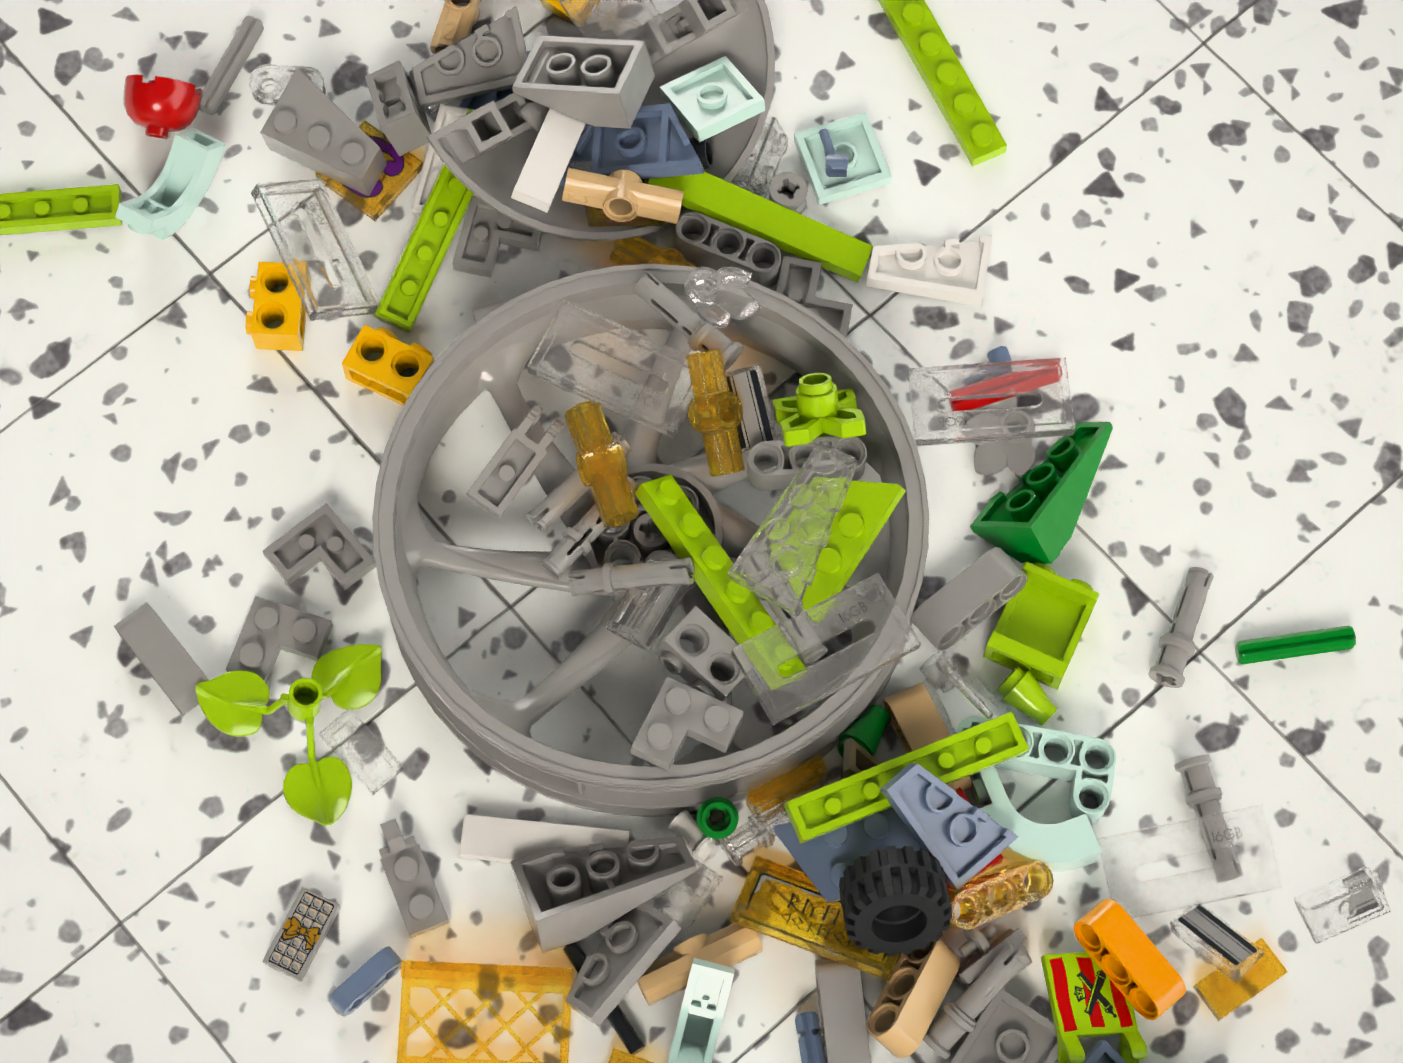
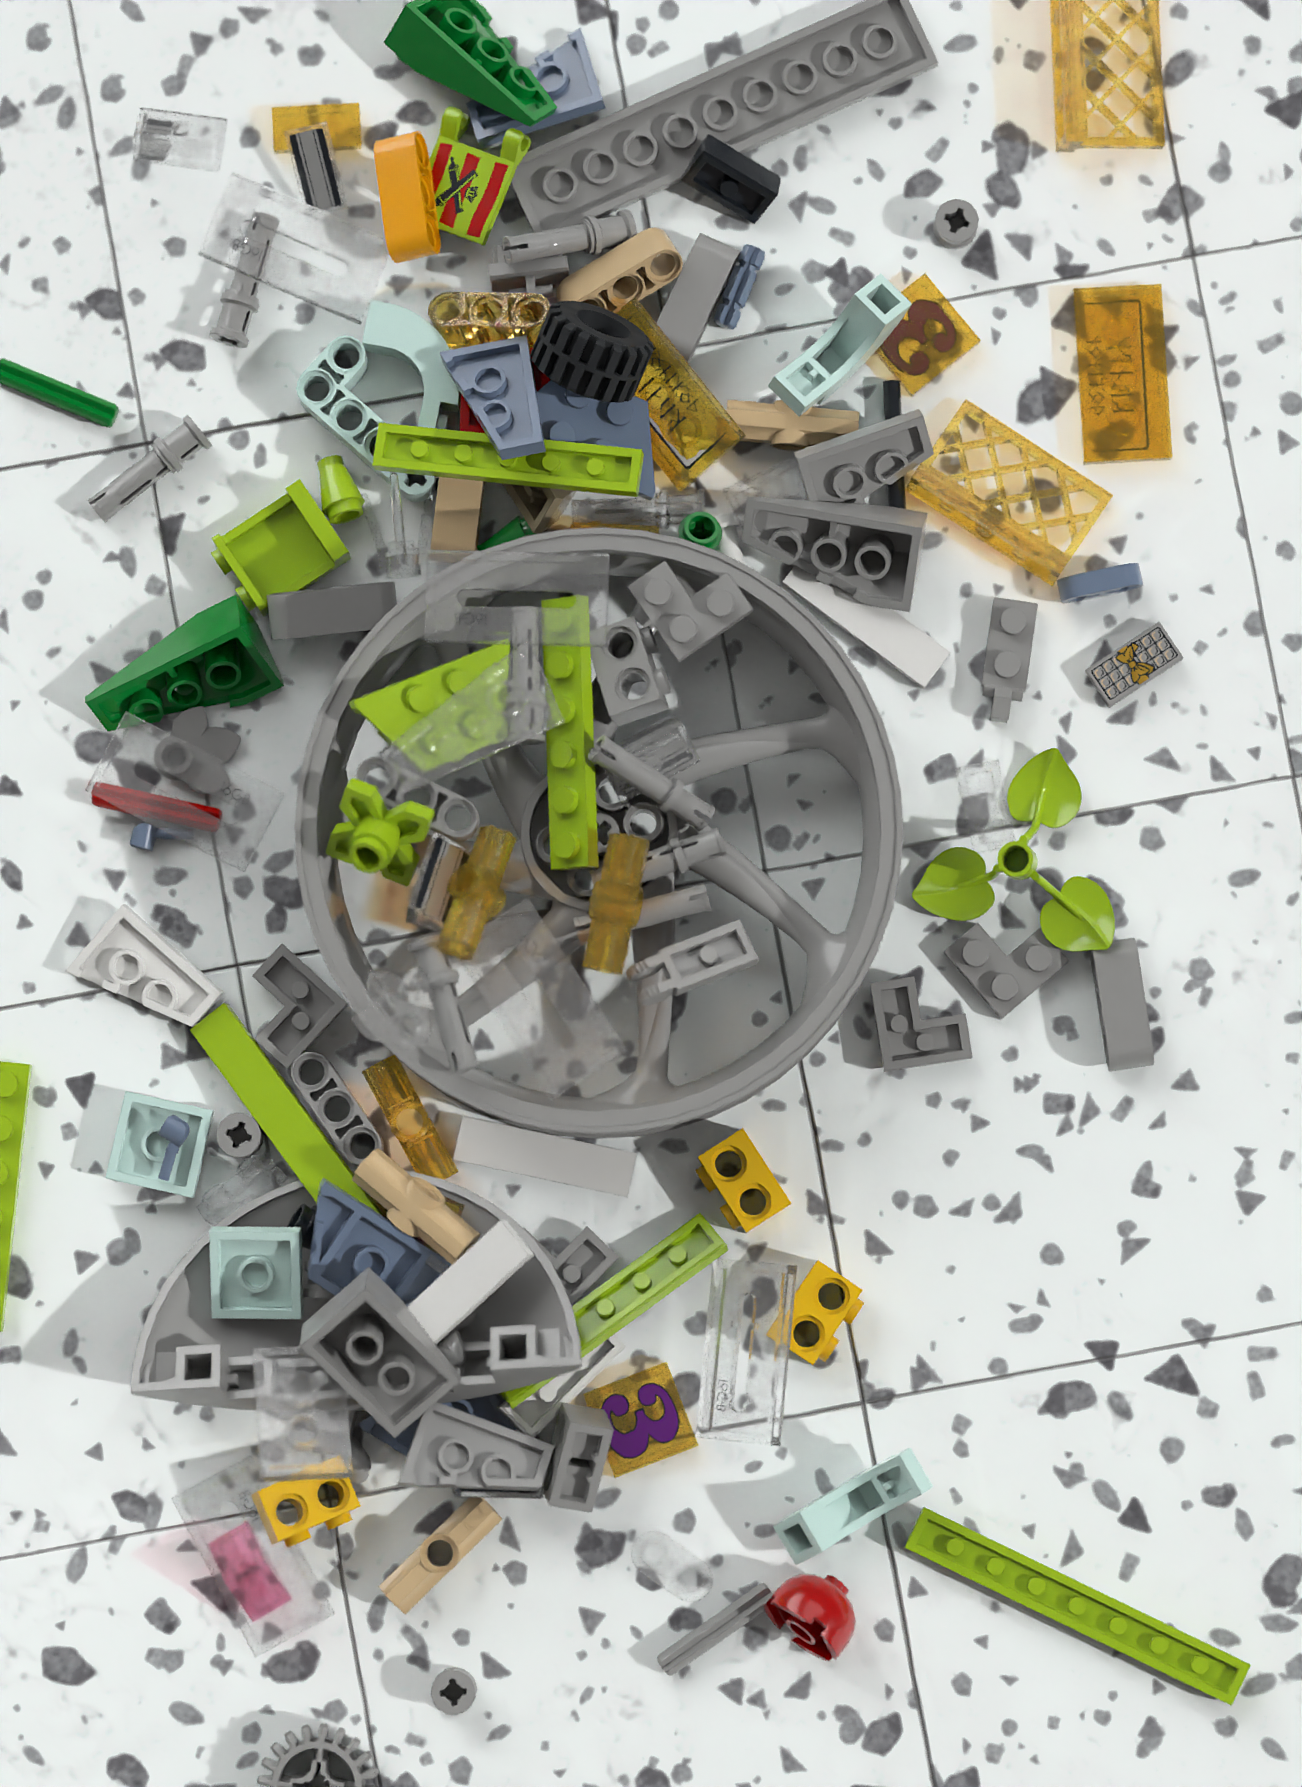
camera: 145 degrees left, 15 degrees up
light grey wedge [260,68,387,196] -> none

